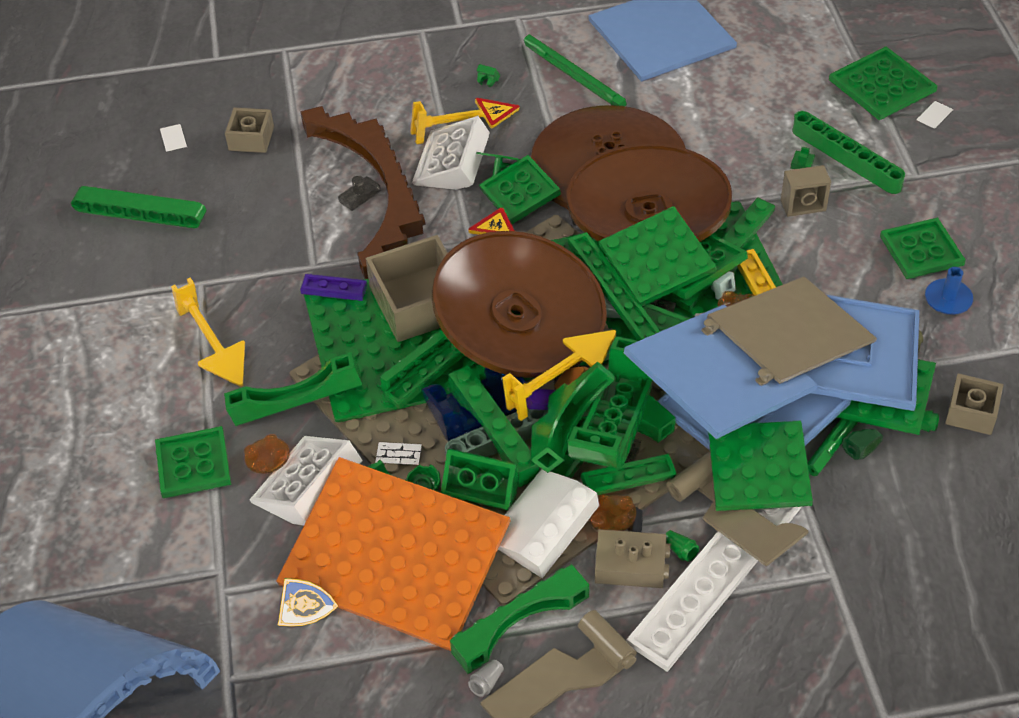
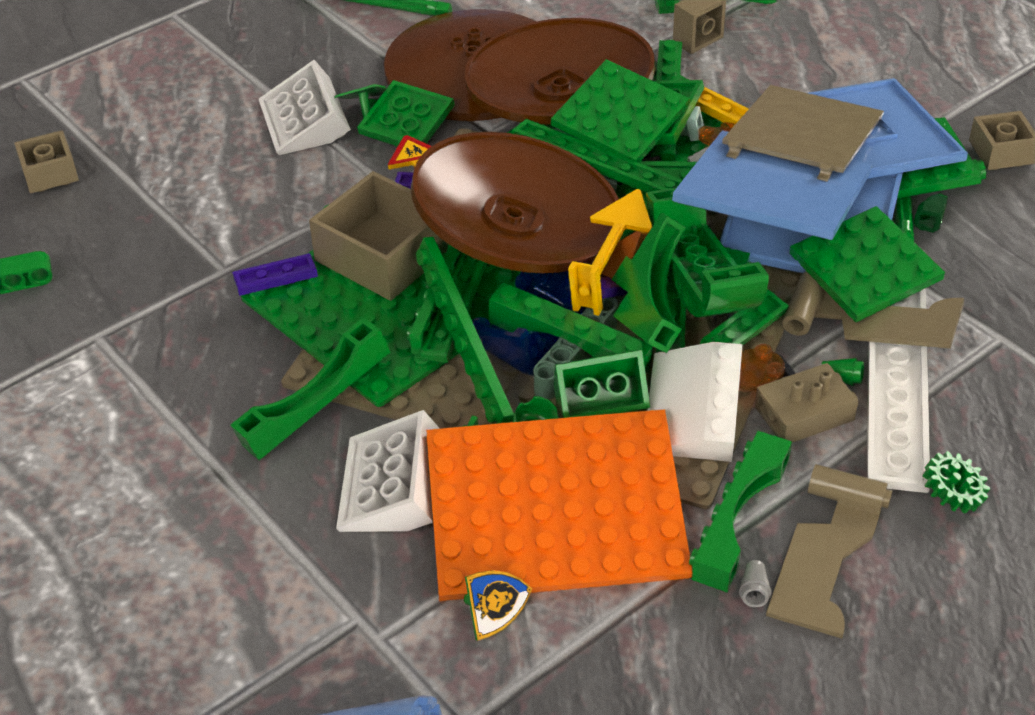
camera: 30 degrees left, 5 degrees down
green plate [155,426,232,499] -> none
yellow piece [171,277,245,387] -> none
clear orange dish [244,434,290,474] -> none
reddish brown arch [300,106,426,279] -> none
clear smoke tile [338,176,381,211] -> none
white sticker [375,442,422,465] -> none
yellow piece [410,98,520,144] -> none
green tile [476,64,500,87] -> none
green plate [880,217,966,279] -> none
blue piece [925,267,973,315] -> none
none -> green plate [416,237,514,424]
none -> green gear [922,451,990,513]

